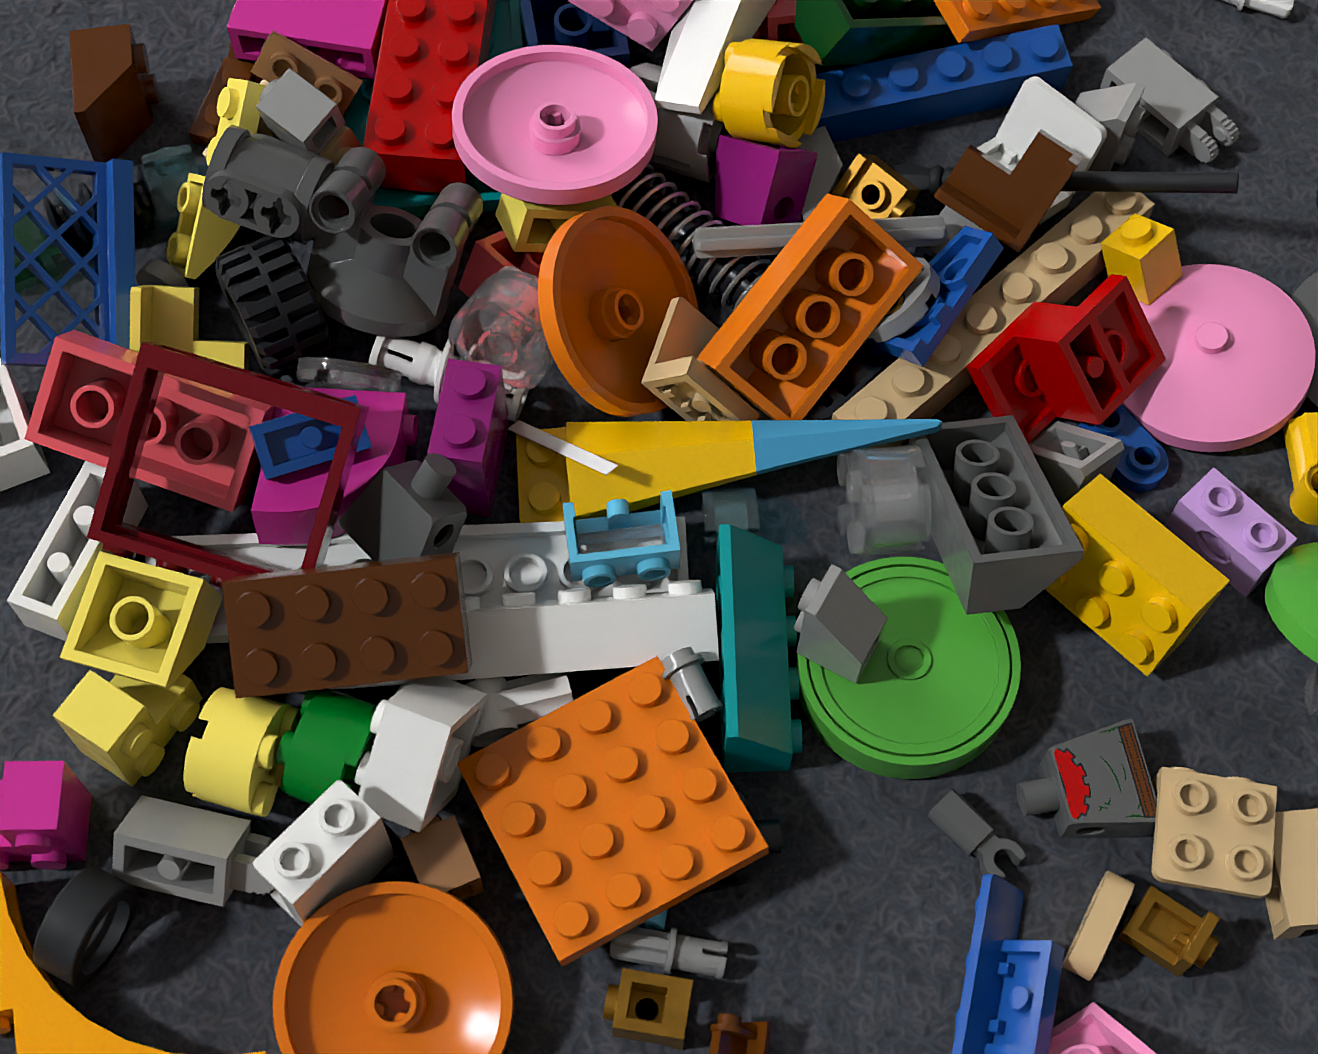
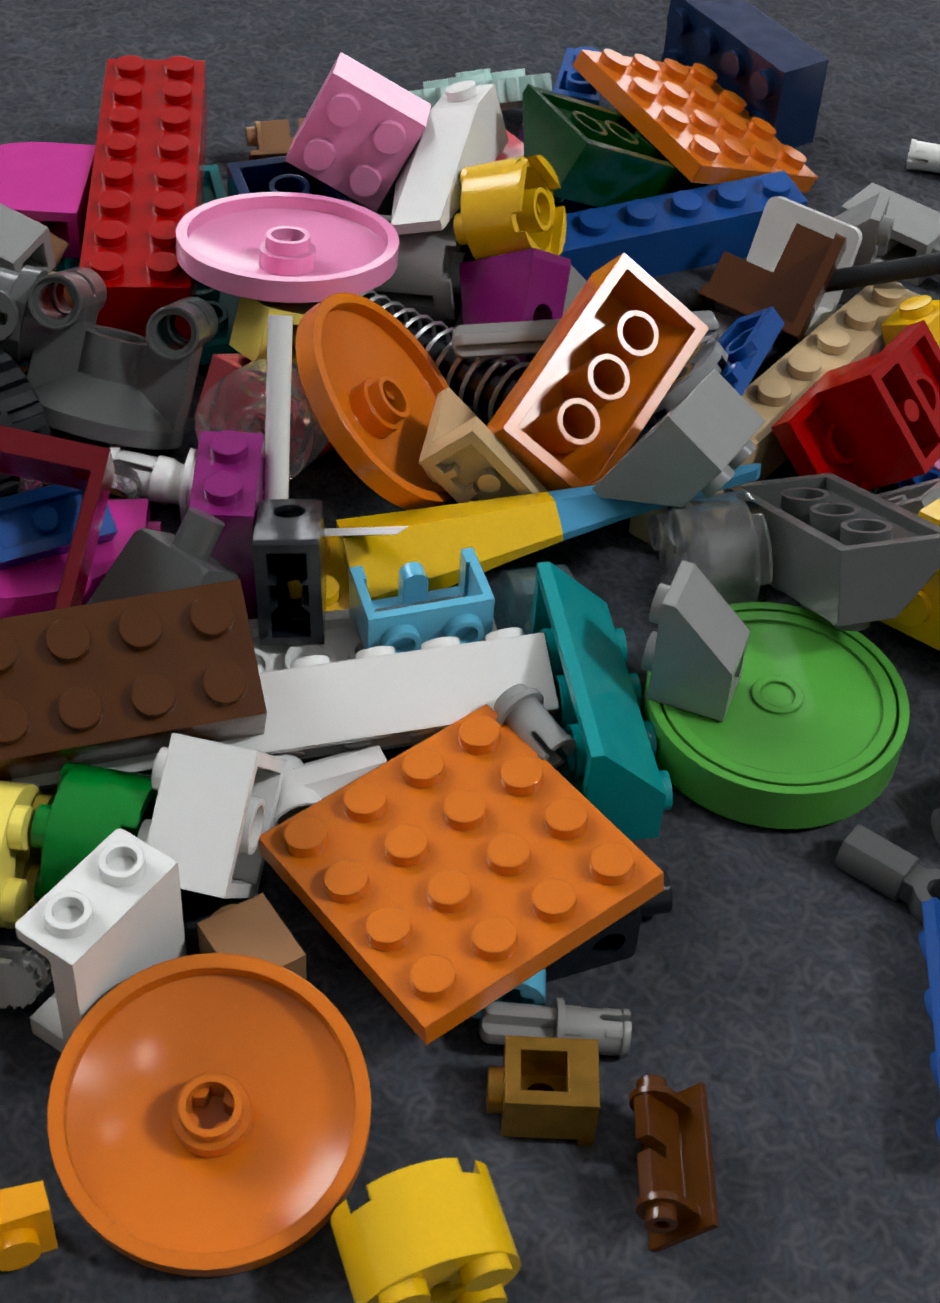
camera: 10 degrees left, 20 degrees down
none -> black torso [252,499,327,646]
none -> white bar [264,315,293,500]
none -> light grey slope [592,368,765,507]

